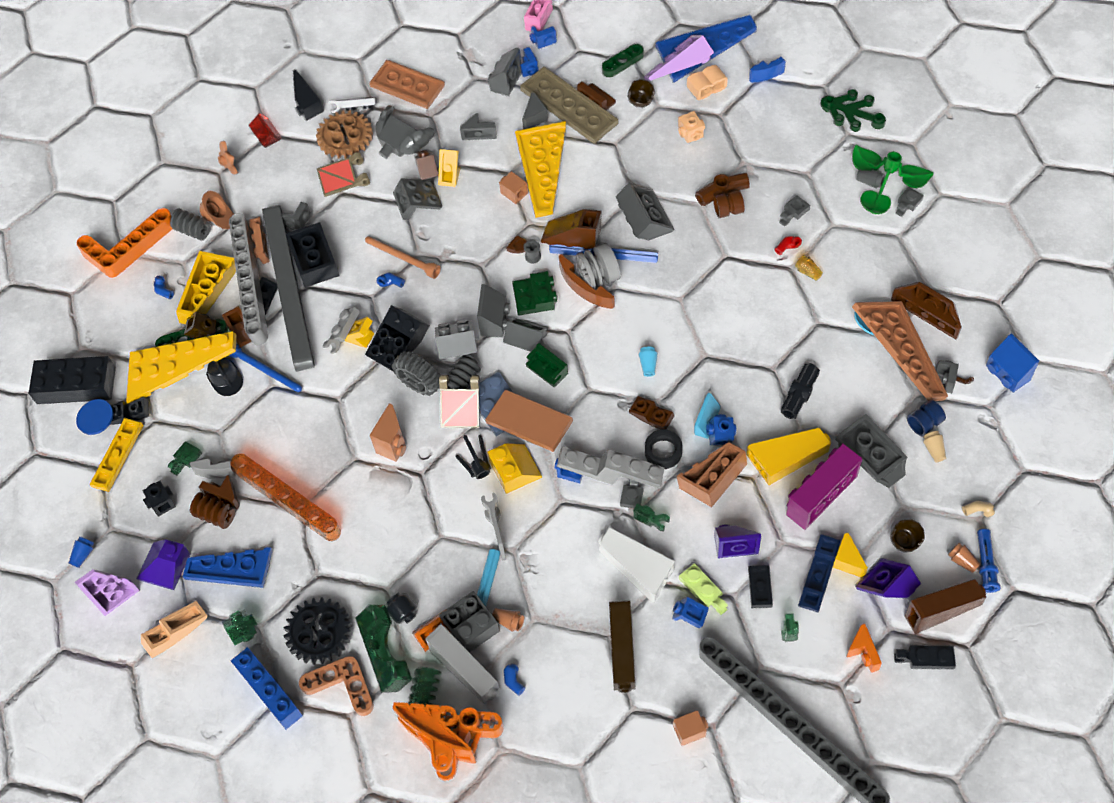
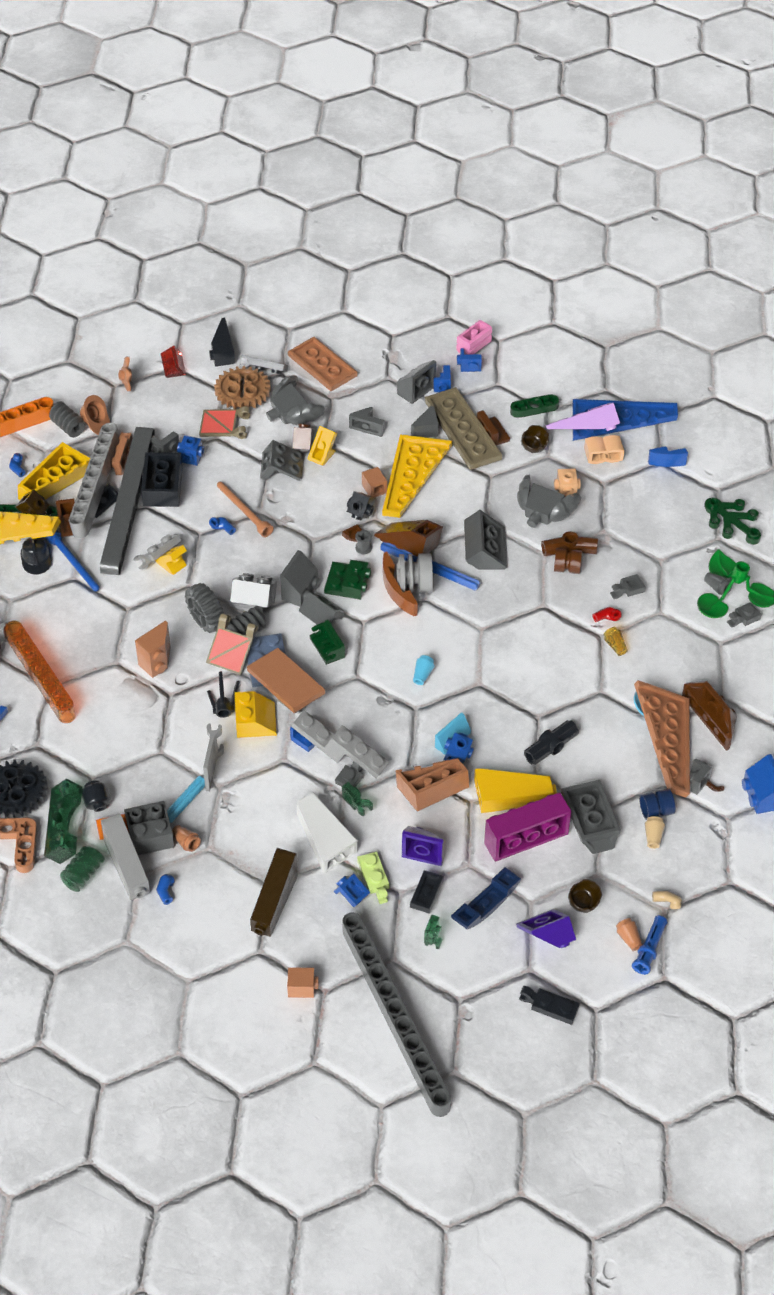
camera: 15 degrees right, 10 degrees down
black slope [365,305,430,371] -> none
orange piece [393,702,504,781] -> none
reddish brown slope [629,396,674,430] -> none
black tyre [645,429,682,469] -> none
yellow slope [833,533,868,578] -> none
orange slope [847,624,882,673] -> none
reddish brown slope [904,579,986,635] -> none
none -> blue brick [177,435,204,466]
none -> black brick [346,491,376,520]
none -> dark grey torso [517,474,582,528]

